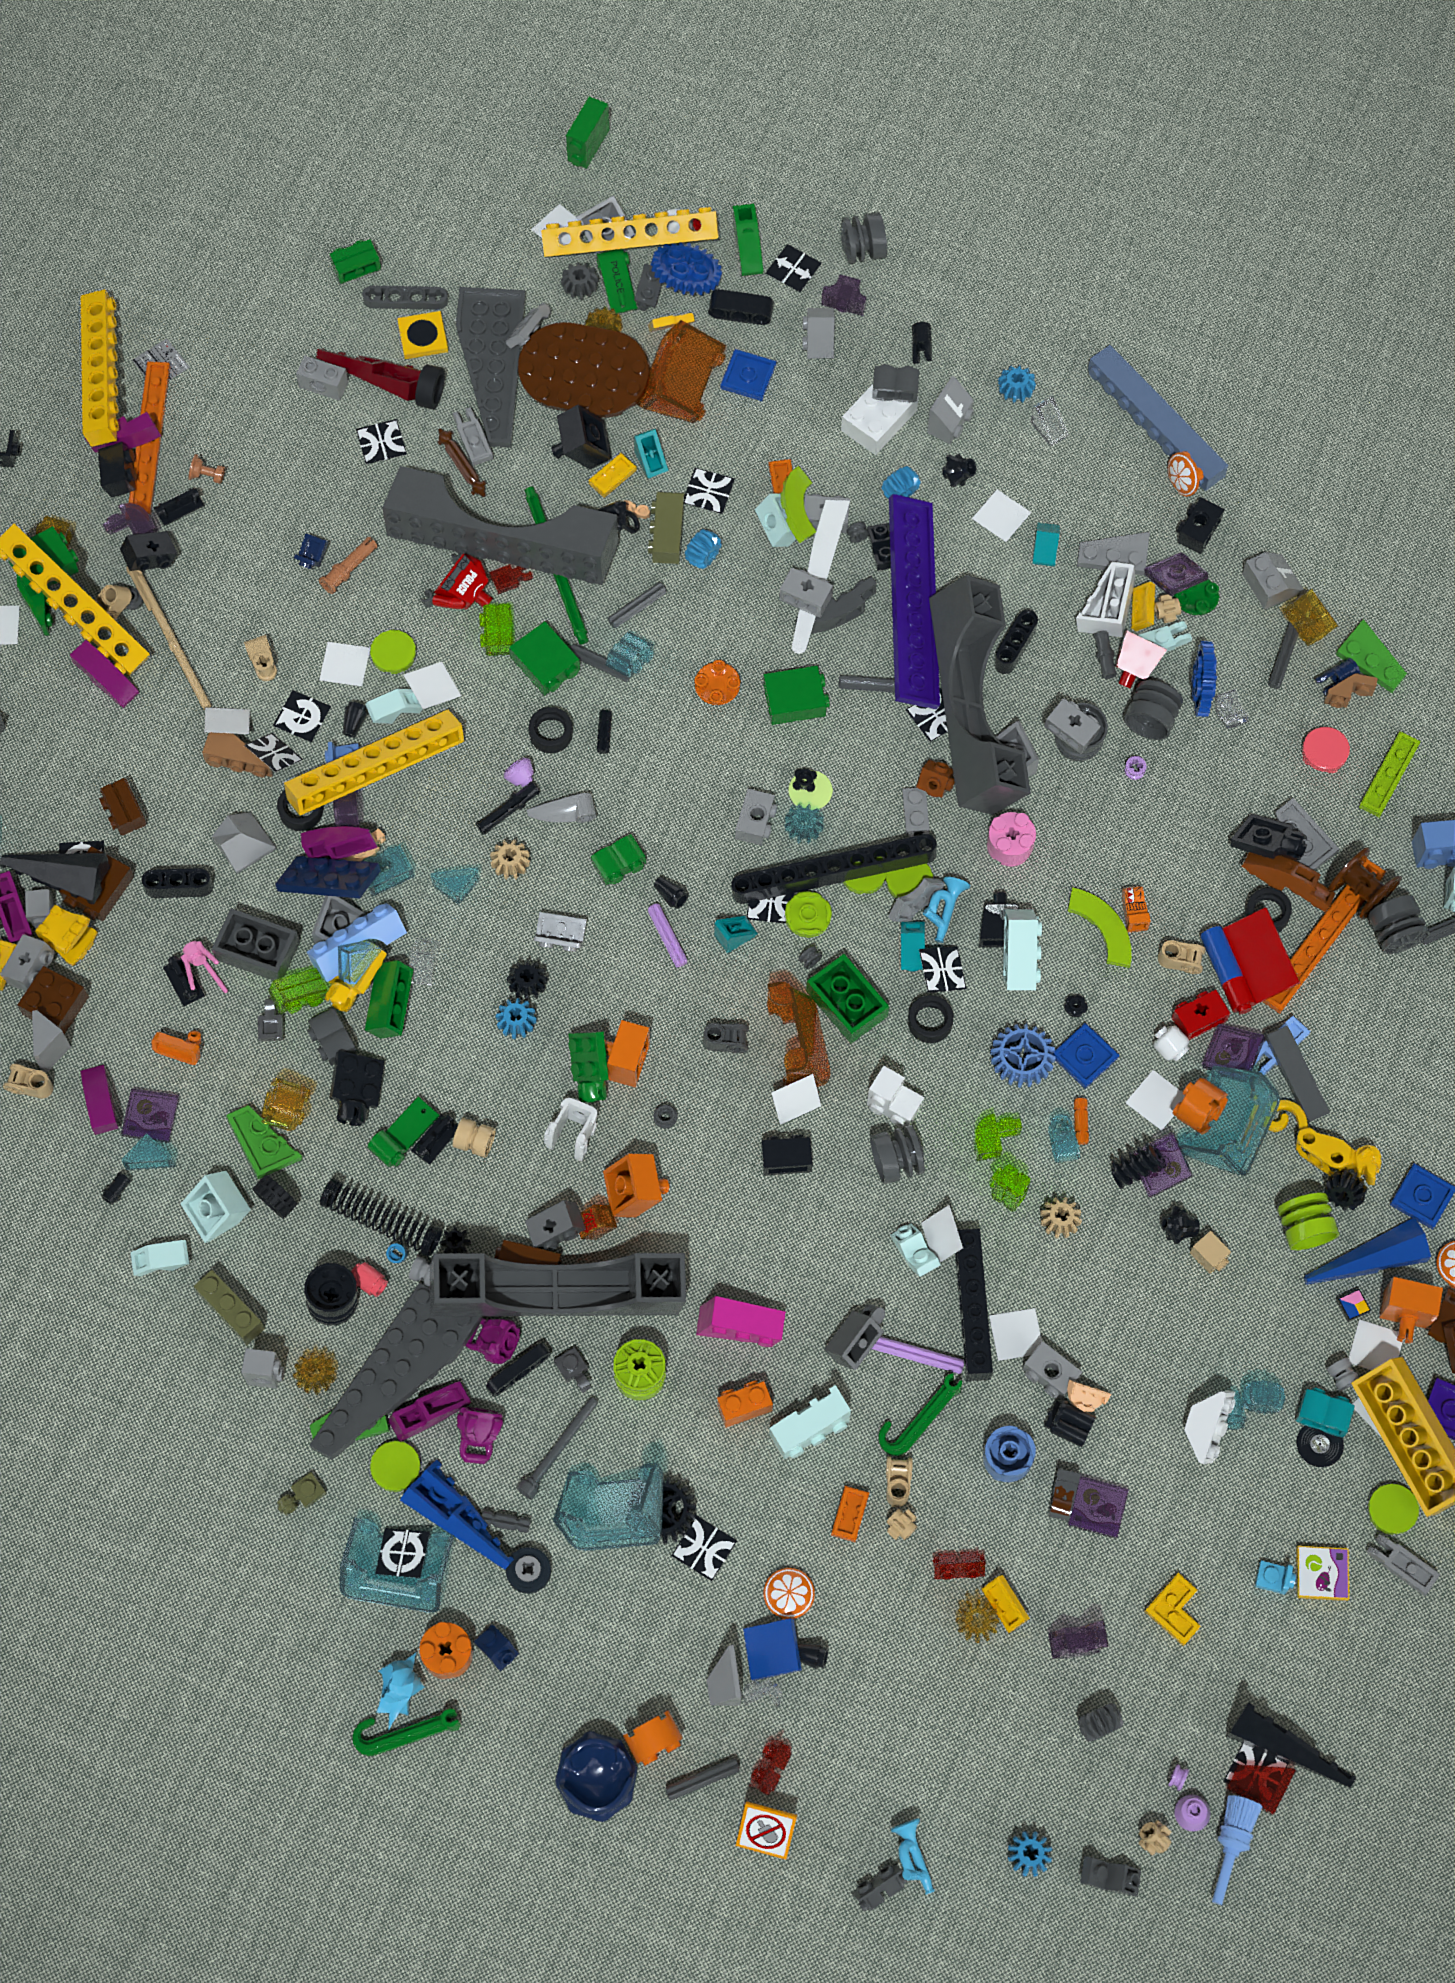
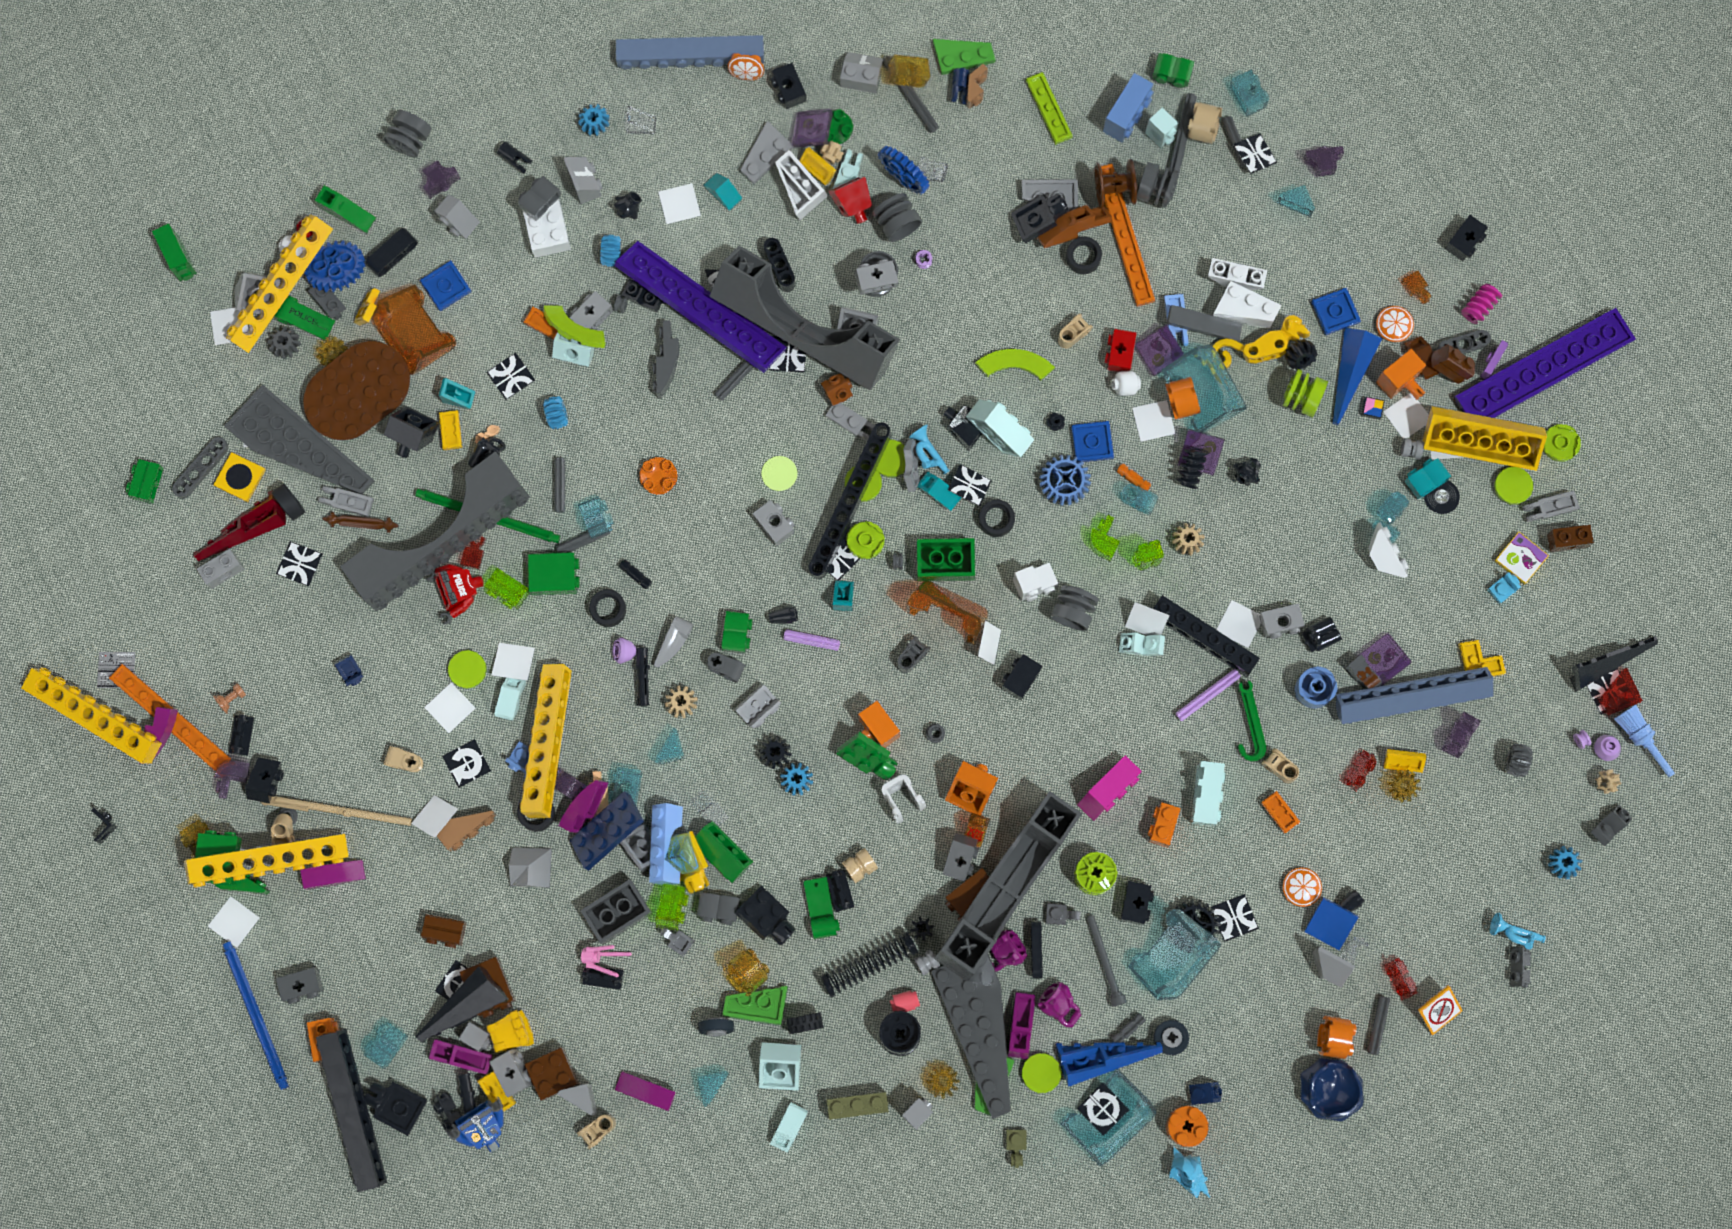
camera: 50 degrees left, 10 degrees up
black brick [98,442,137,498] -> none
black pin [101,1172,131,1205] -> none
clear purple tile [121,1088,180,1143] -> none
black beam [141,868,213,898] -> none
orange piece [151,1030,201,1065] -> none
sticker [244,733,304,772] -> none
nougat pin [318,537,378,594] -> none
black cone [342,702,367,738] -> none
green piece [352,1709,461,1757] -> none
dark azure hinge [386,1243,408,1263] -> none
light grey hinge [505,303,551,349] -> none
olive brick [648,492,684,564] -> none
green brick [763,666,830,725] -> none
black sticker [765,244,822,292] -> none
light grey brick [779,567,833,618] -> none
clear light blue gear [785,803,824,844] -> none
white sticker [792,500,850,654] -> none
black plate [792,769,817,792] -> none
dark grey brick [824,1304,885,1371] -> none
tan gear [886,1509,917,1540] -> none
bright pink brick [987,812,1036,867] -> none
light nougat tile [1067,1380,1111,1412] -> none
dark grey pin [1094,631,1117,679] -> none
orange leg [1122,886,1151,932] -> none
tan brick [1190,1231,1231,1274] -> none
red door [1200,907,1300,1015] -> none
coral tile [1302,727,1350,773] -> none
none -> black wheel [698,1017,734,1037]
none -> dark grey piece [708,652,746,683]
none -> black brick [1120,881,1154,925]
none -> white slope [1208,258,1267,290]
none -> white wedge [1213,281,1281,328]
none -> sand blue brick [1336,667,1493,724]
none -> reddish brown brick [1547,524,1594,553]

